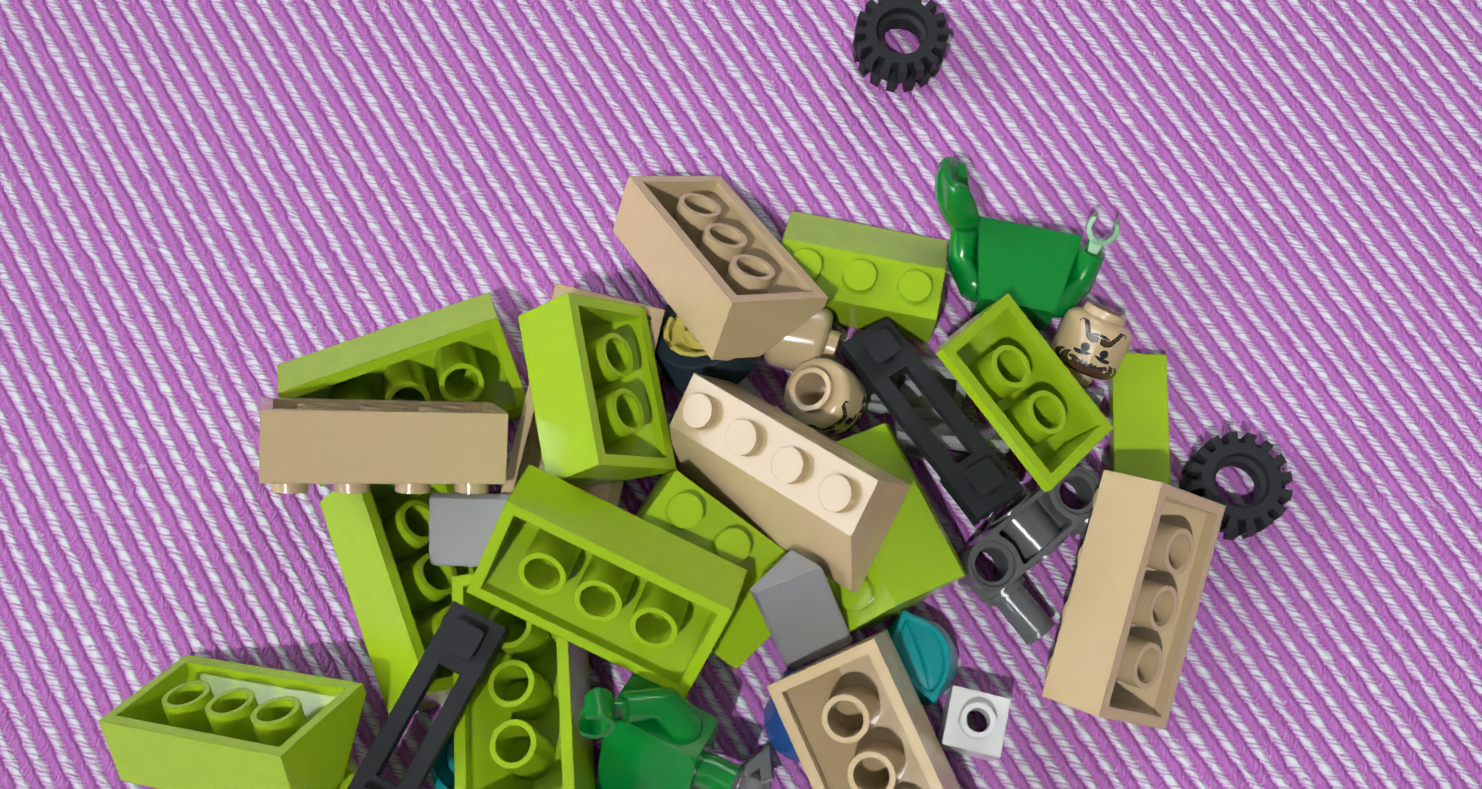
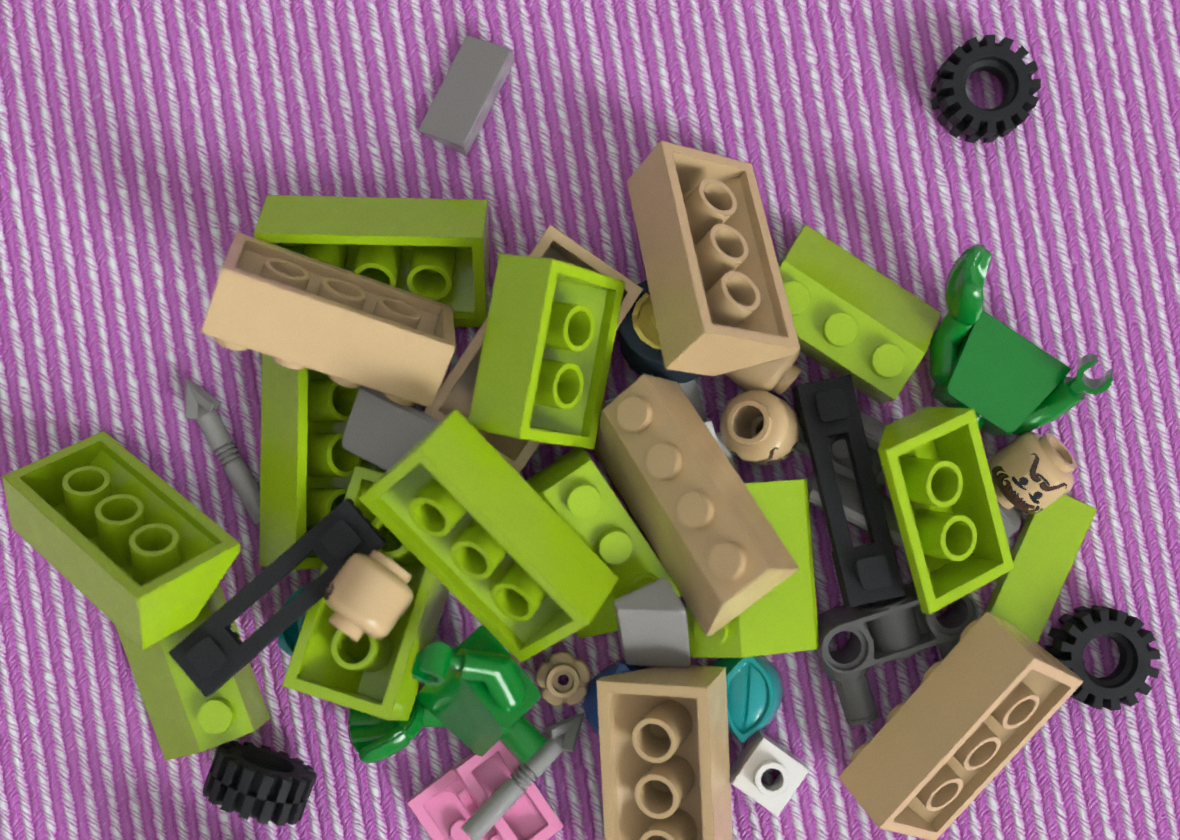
camera: 20 degrees right, 15 degrees up
none -> light grey piece [185,378,260,525]
none -> tan head [324,550,413,642]
none -> light grey slope [418,35,515,156]
none -> tan plate [536,652,590,706]

